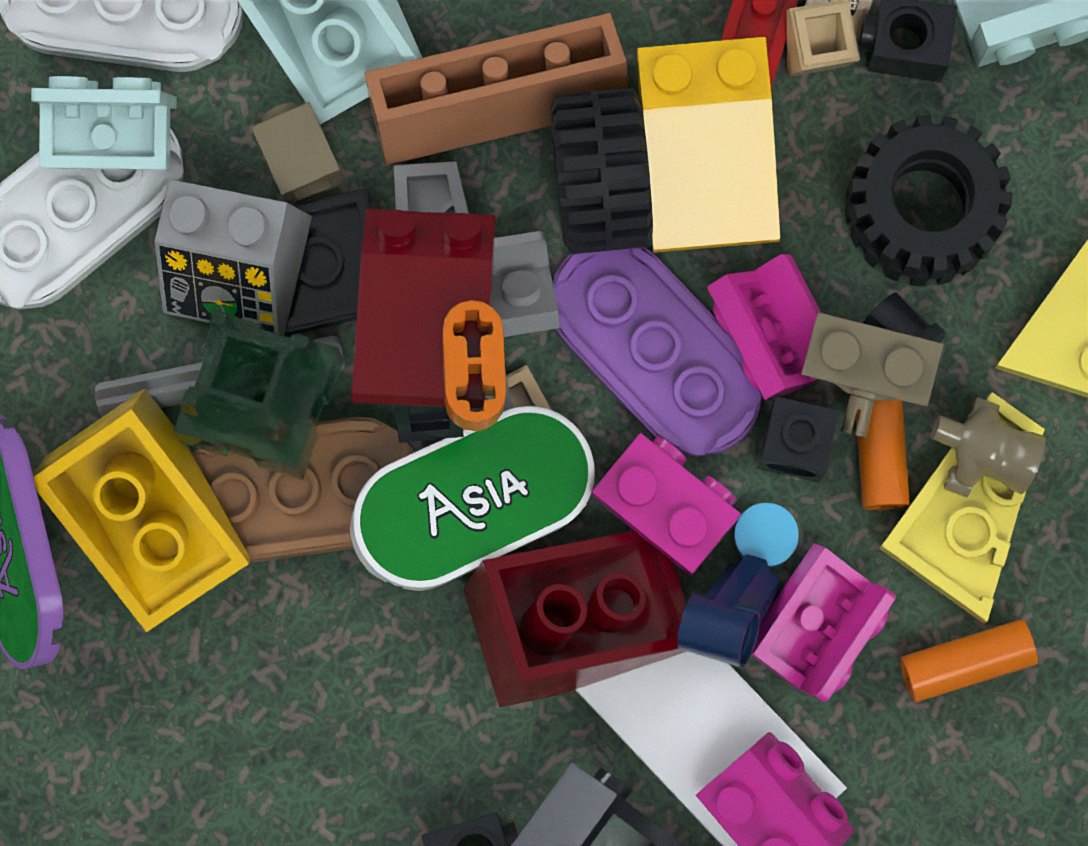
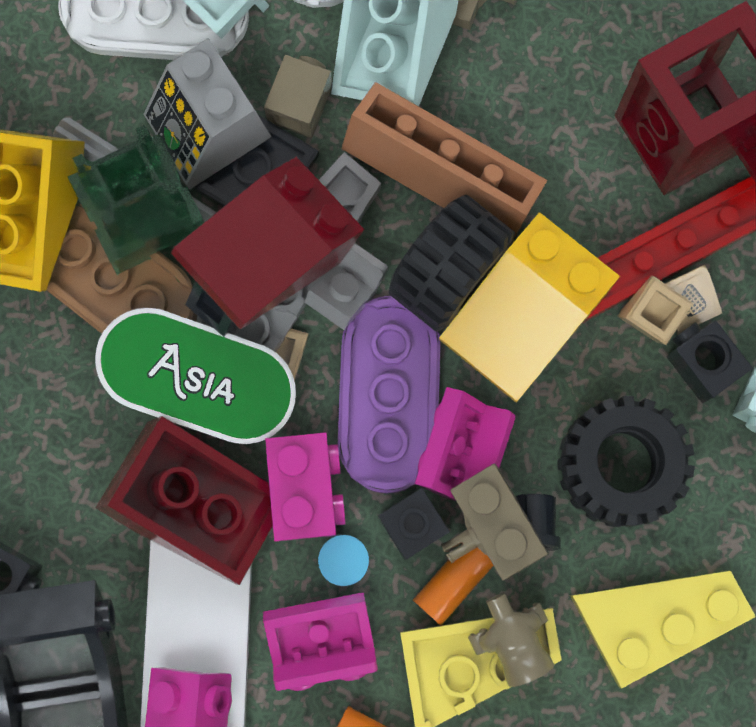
camera: 45 degrees right, 0 degrees up
orange beam [442,300,506,431] -> none
dark blue piece [678,554,780,667] -> none

